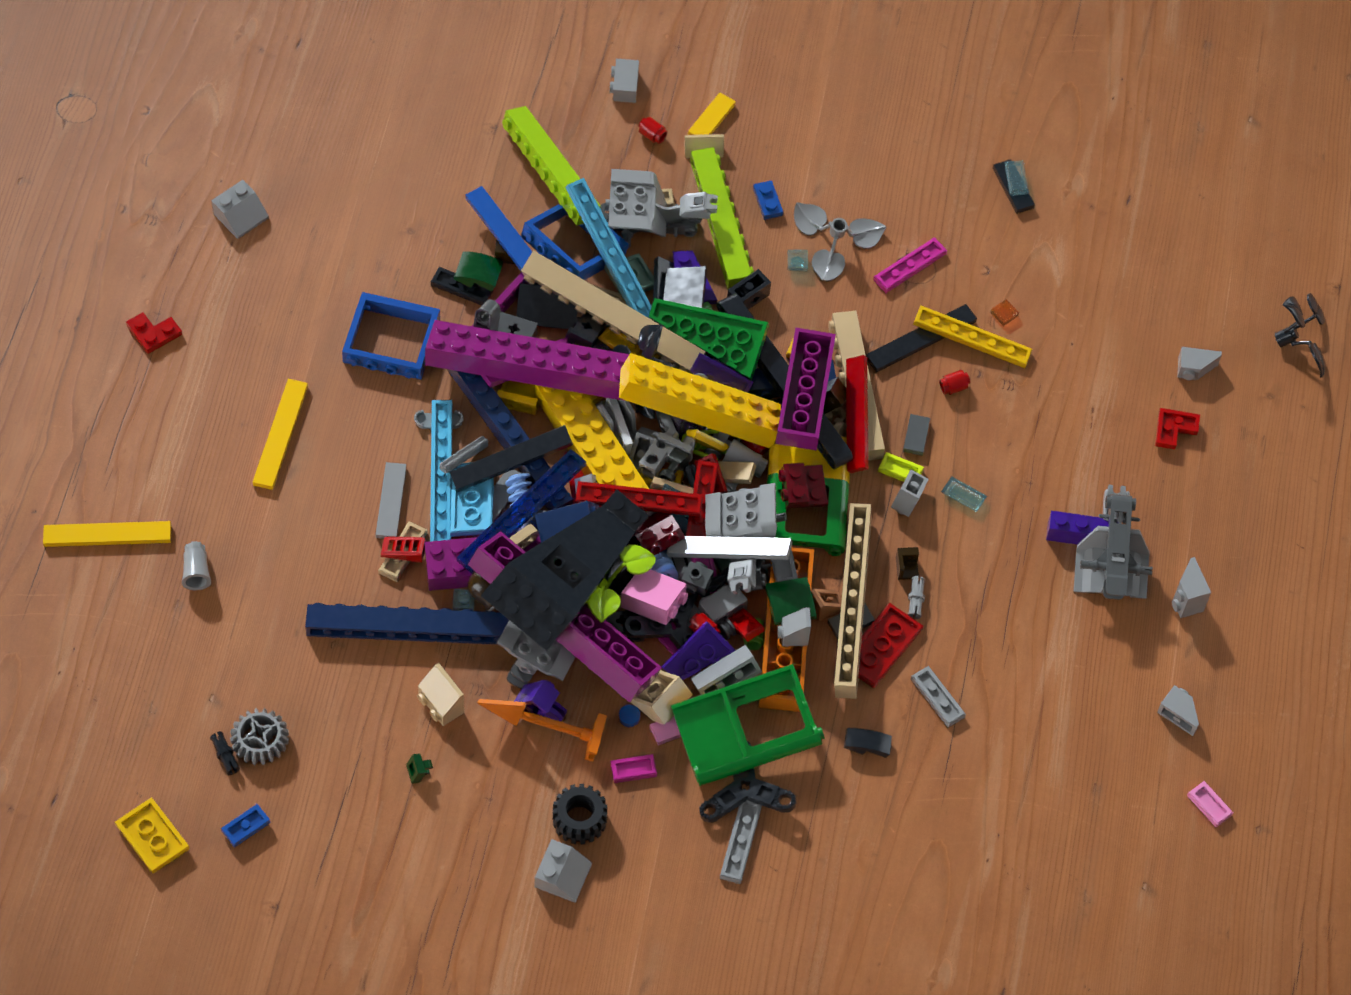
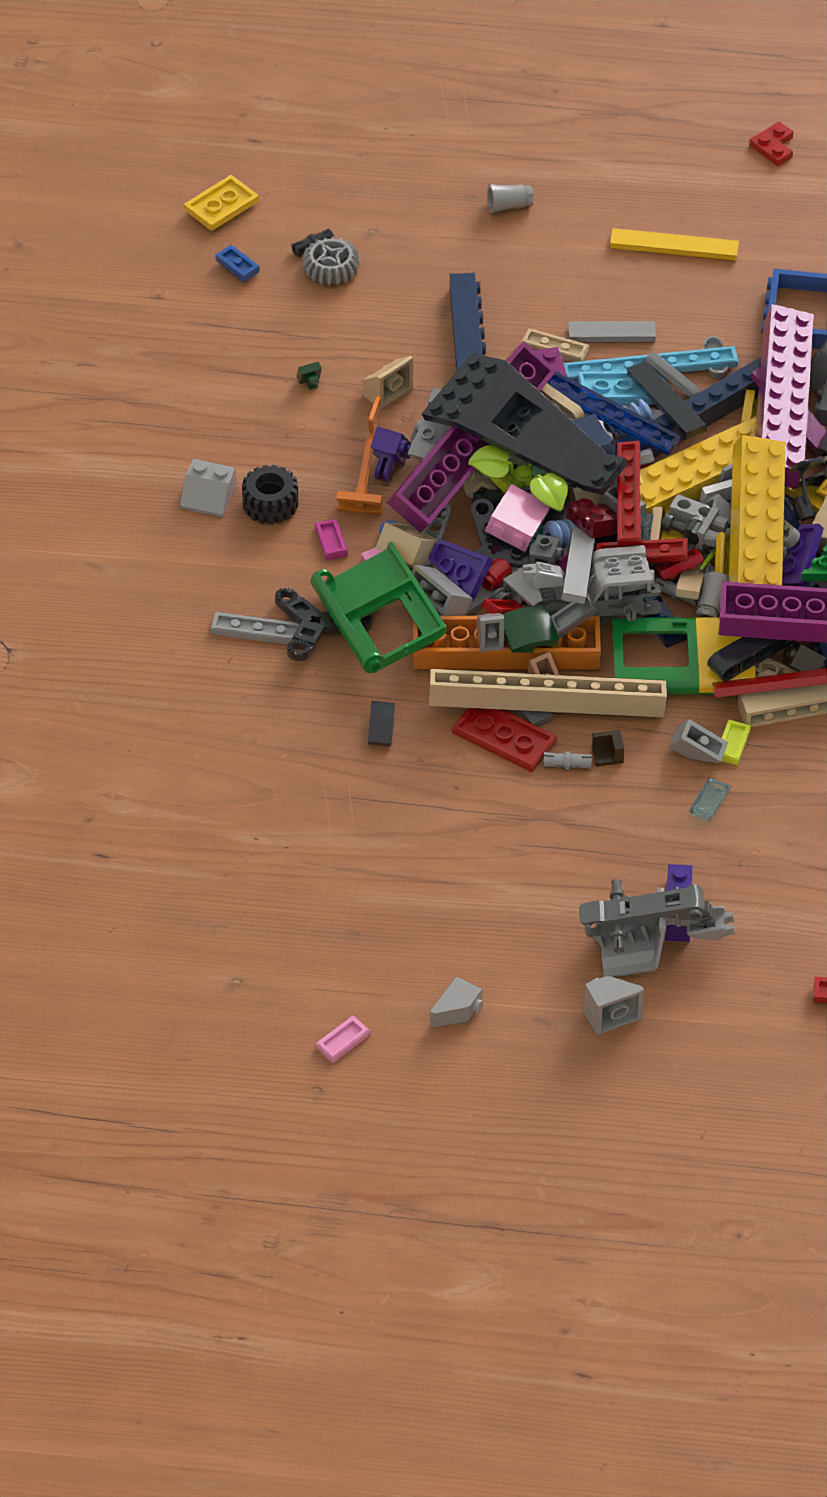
camera: 90 degrees right, 10 degrees down
yellow tile [43,521,171,547] -> none
red slope [381,537,426,563] -> none
dark red plate [778,463,828,508] -> none
dark grey tile [903,414,930,456] -> none
light grey tile [911,666,966,728] -> none

